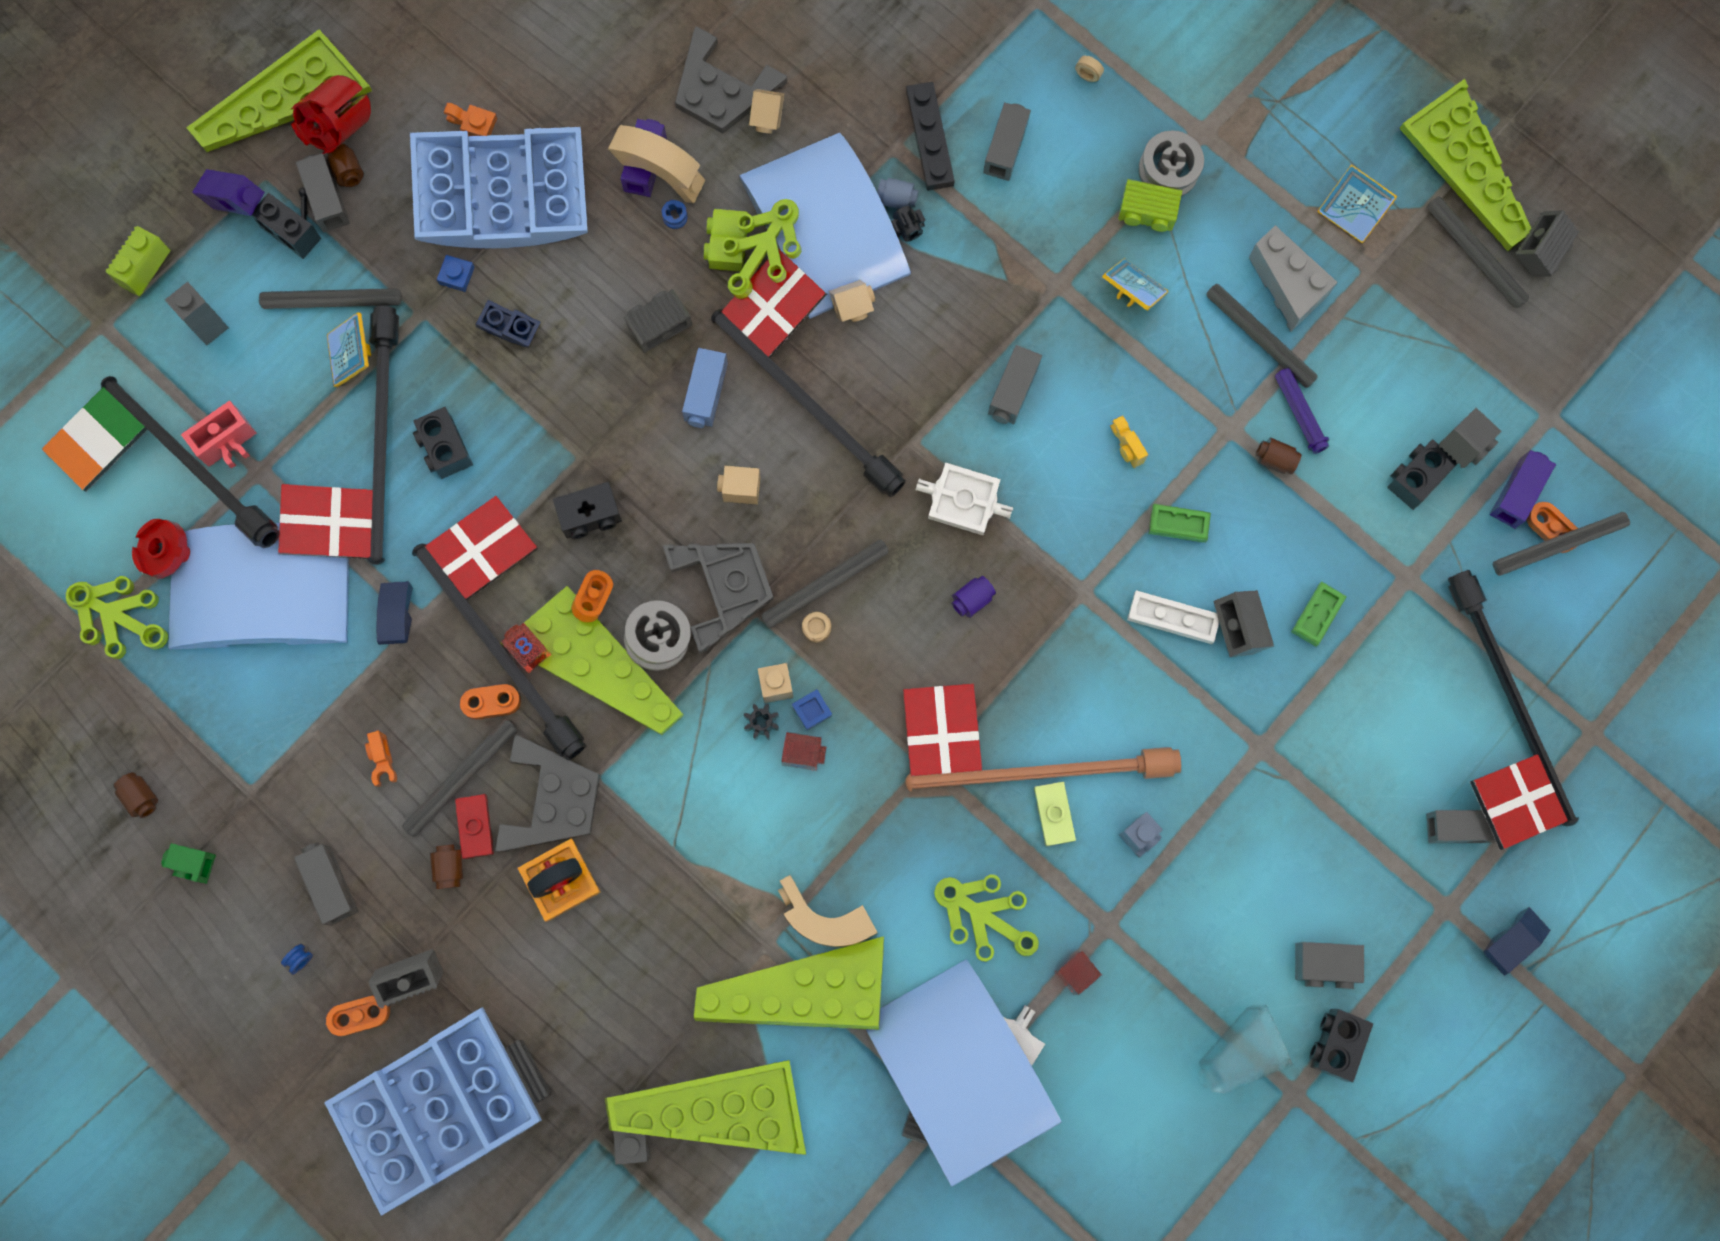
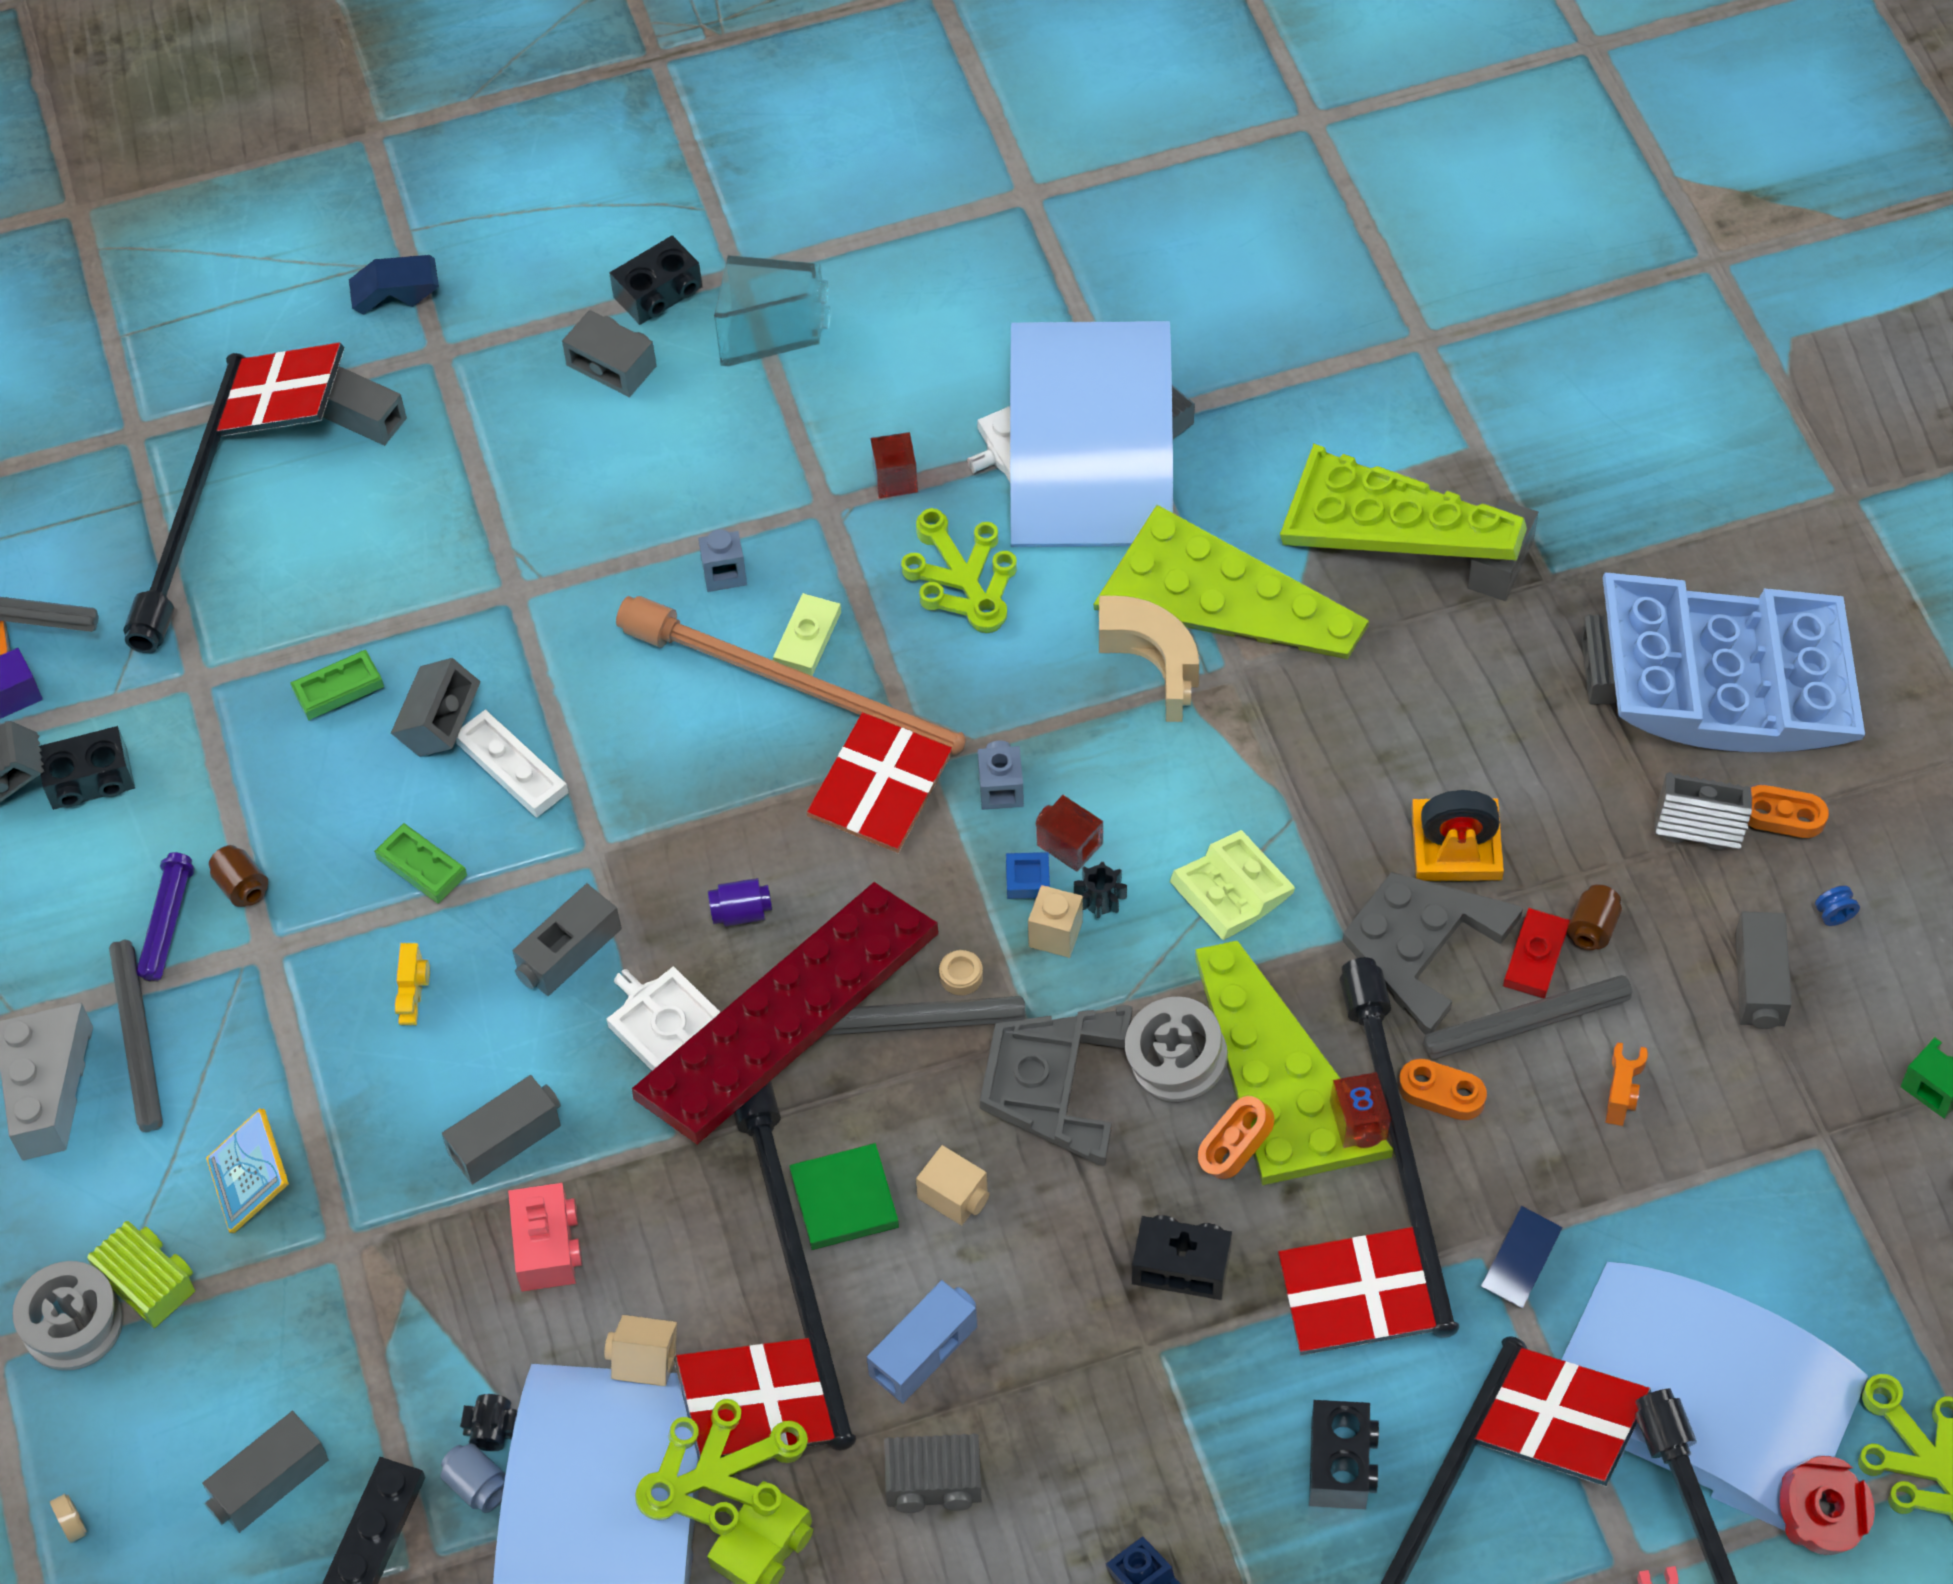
camera: 145 degrees left, 20 degrees down
none -> coral brick [508,1183,582,1292]
none -> dark grey brick [512,883,622,996]
none -> dark red plate [632,882,939,1145]
none -> green tile [789,1143,899,1250]
none -> sand blue brick [978,740,1024,810]
none -> yellowish green slope [1170,830,1295,940]

